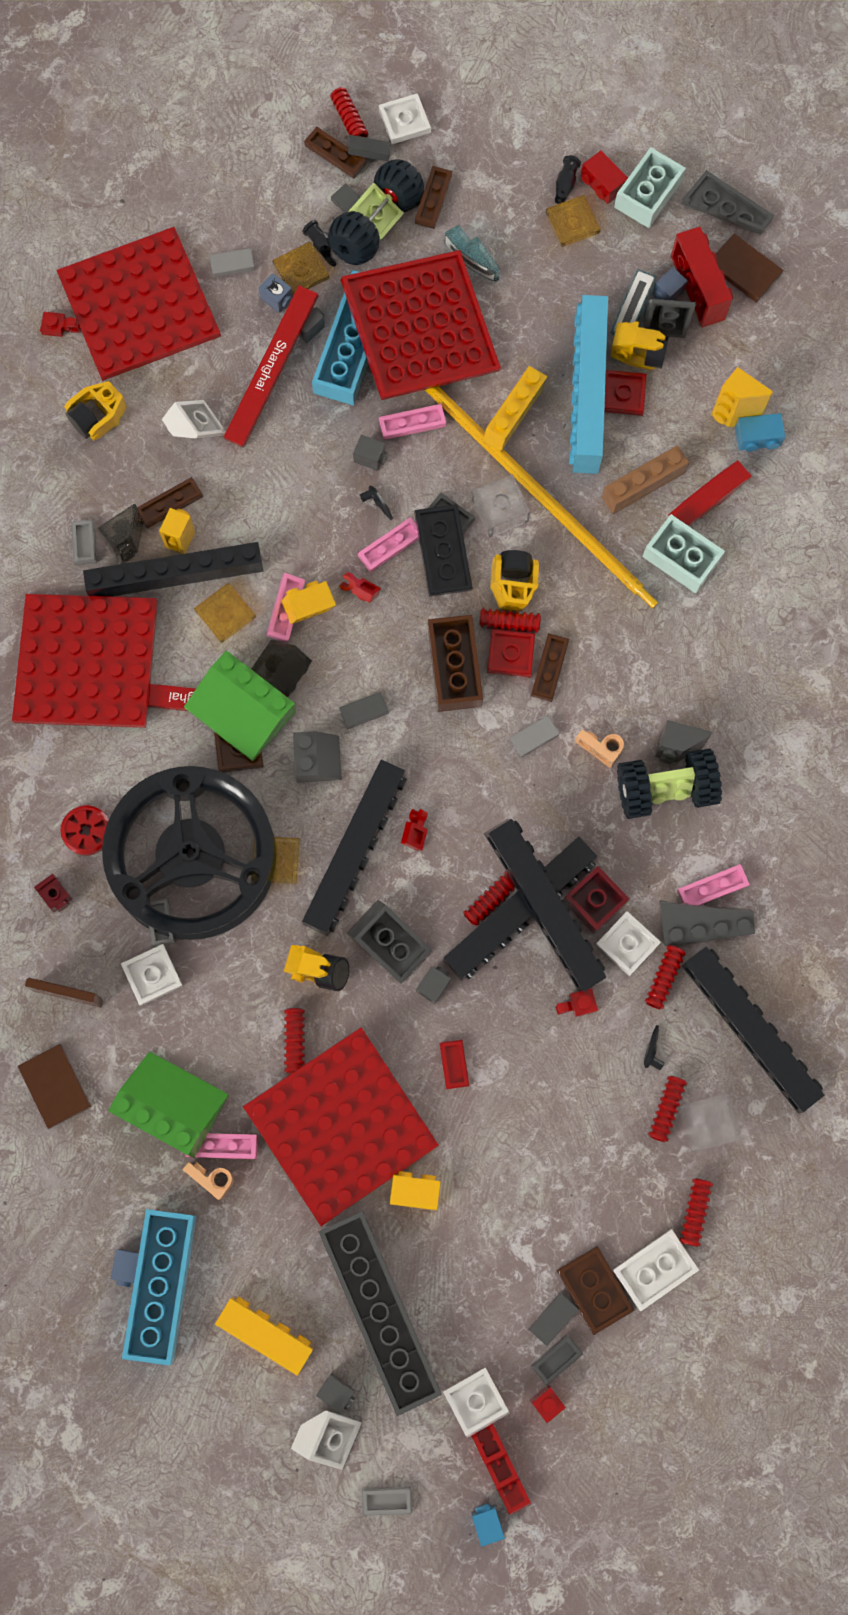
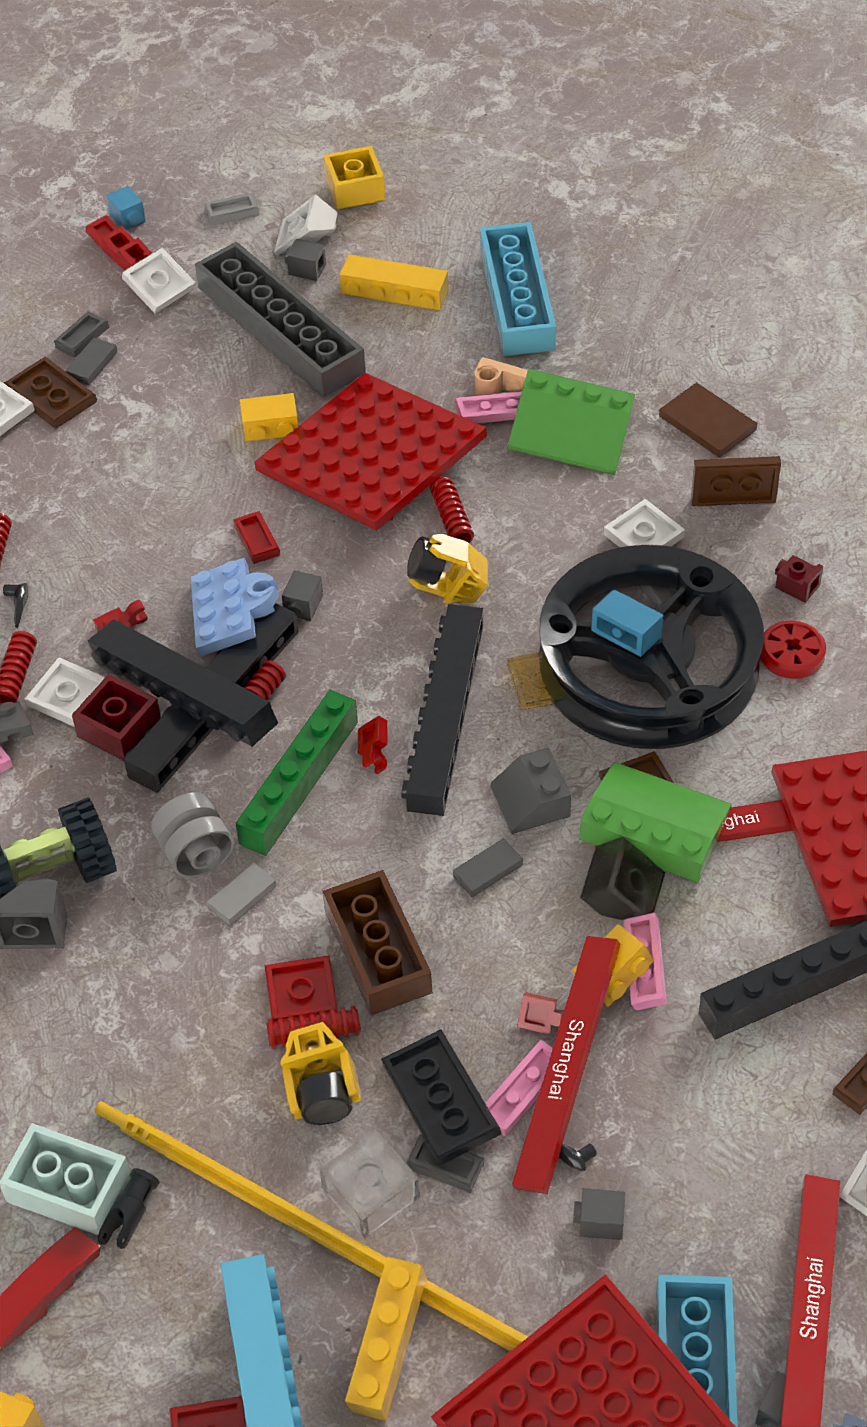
camera: 170 degrees right, 25 degrees down
sand blue brick [110,1249,139,1287] -> none
yellow brick [159,508,195,554] -> none
clear yellow tile [194,582,256,643] -> none
dark grey slope [347,900,432,984] -> none
bright pink plate [379,404,446,440] -> none
red brick [530,1385,566,1423] -> none
reddish brown tile [531,633,569,702] -> none
light nougat plate [575,729,624,768] -> none
medium nougat brick [602,445,689,514] -> none
none -> black piece [98,1168,160,1249]
none -> light grey wheel [151,792,235,878]
none -> light blue plate [191,558,279,657]
none -> green brick [236,689,358,856]
none -> yellow brick [323,145,385,210]
none -> red tile [512,936,621,1195]
none -> dark azure brick [591,590,663,657]

